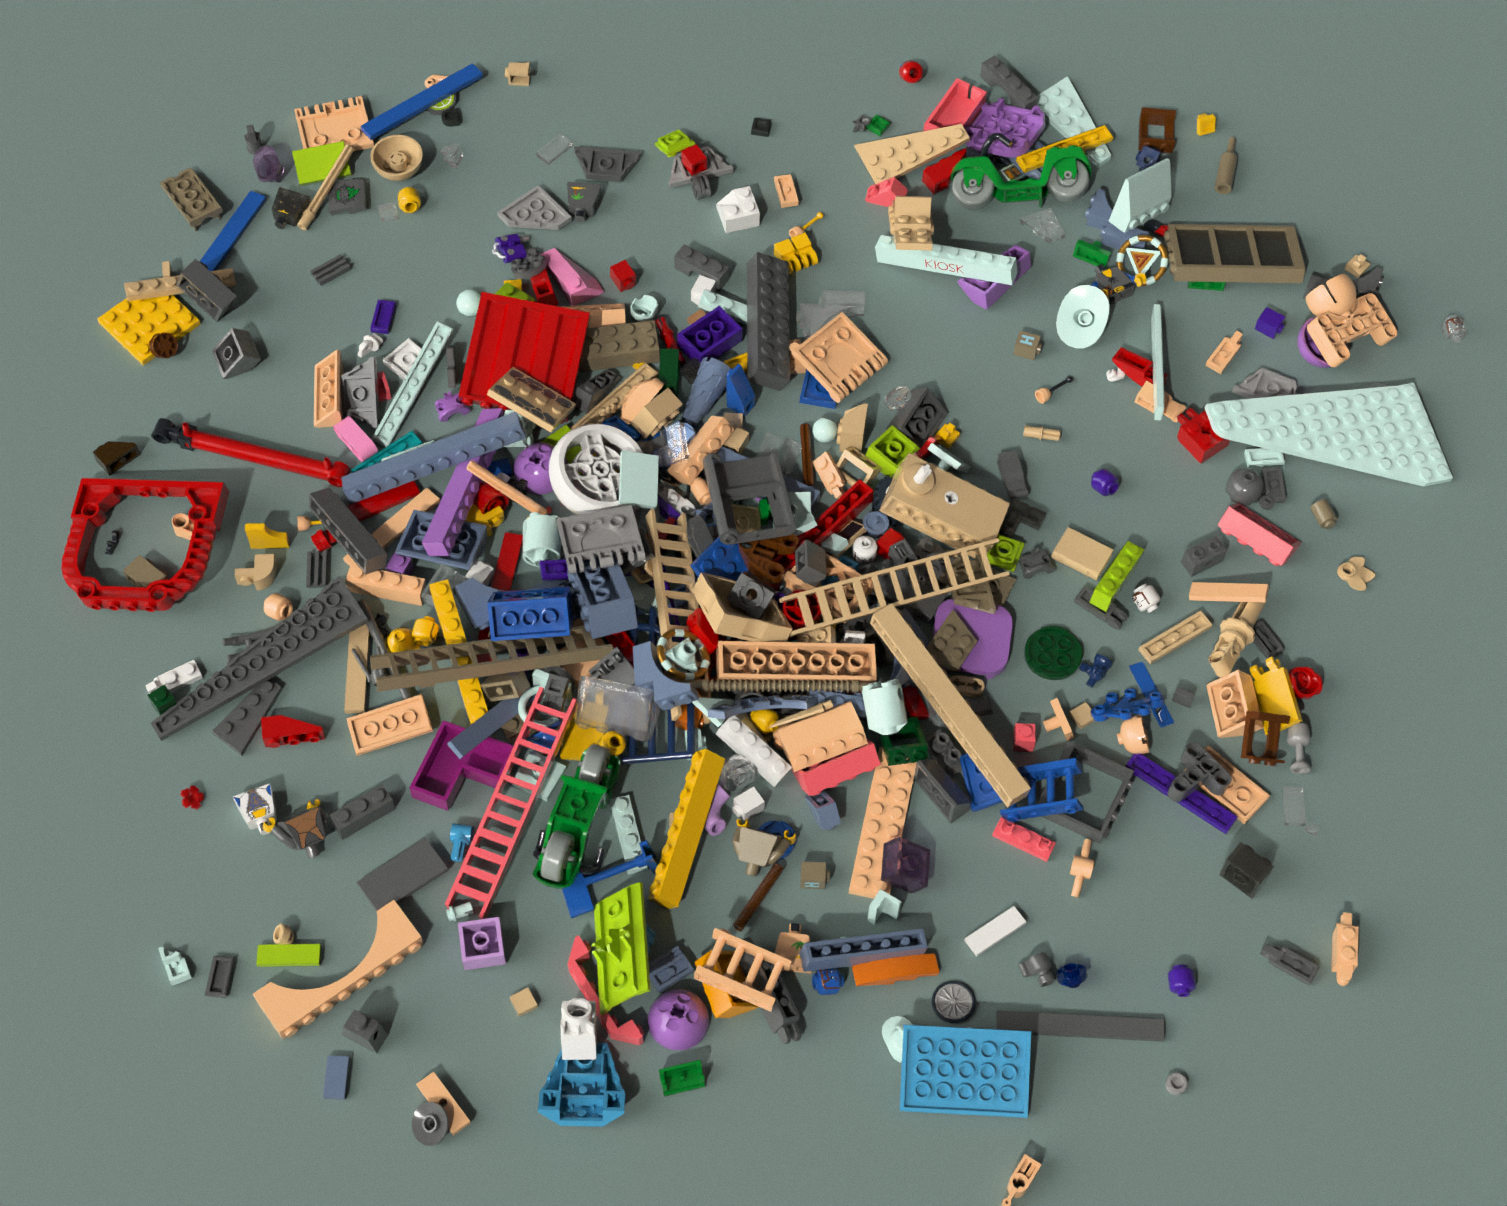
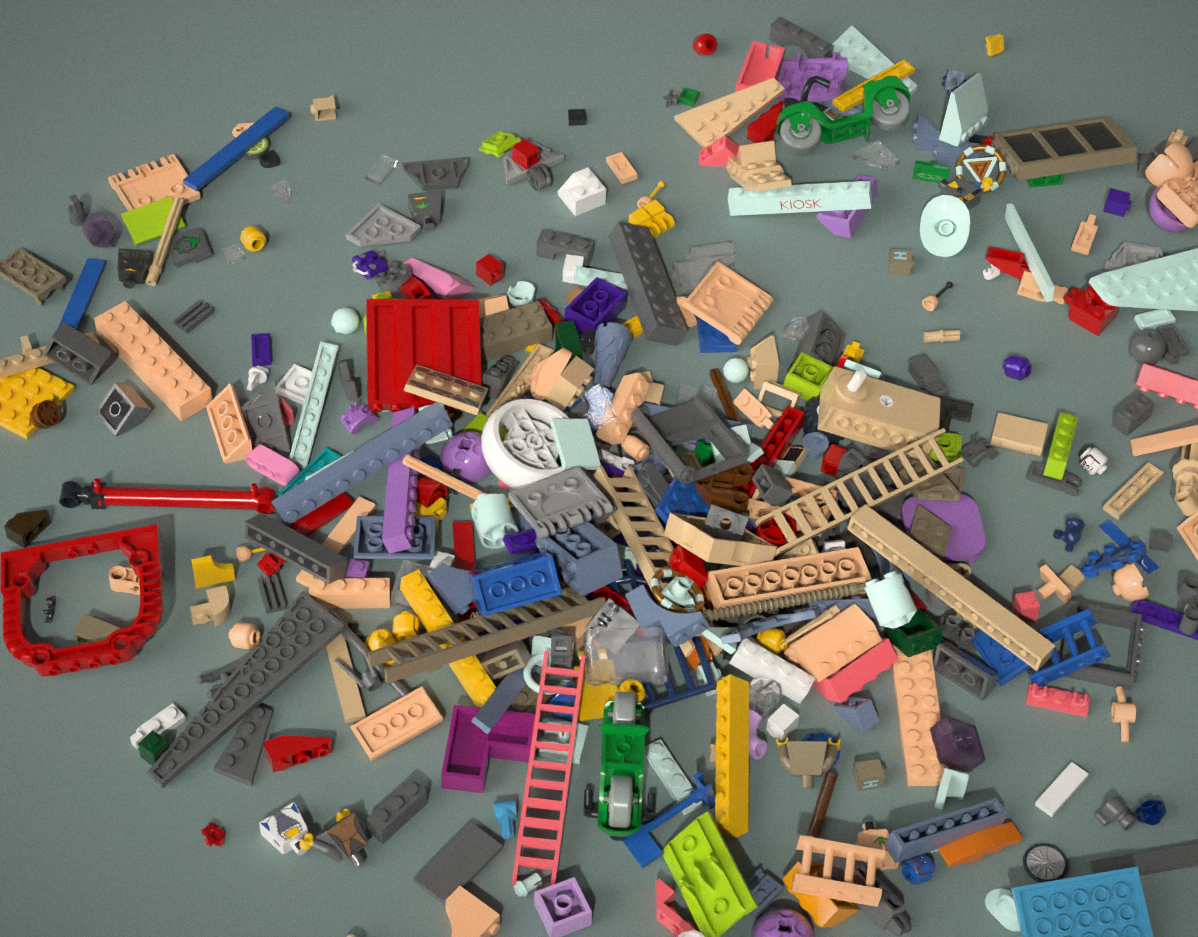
camera: 15 degrees left, 10 degrees down
tan piece [370,135,423,181] -> none
blue slope [726,364,755,418] -> none
white head [852,536,877,564] -> none
dark green tile [1024,626,1083,680] -> none
reddish brown panel [1138,107,1176,153] -> none
dark tan piece [1214,137,1237,194] -> none
none -> light nougat brick [94,301,212,421]

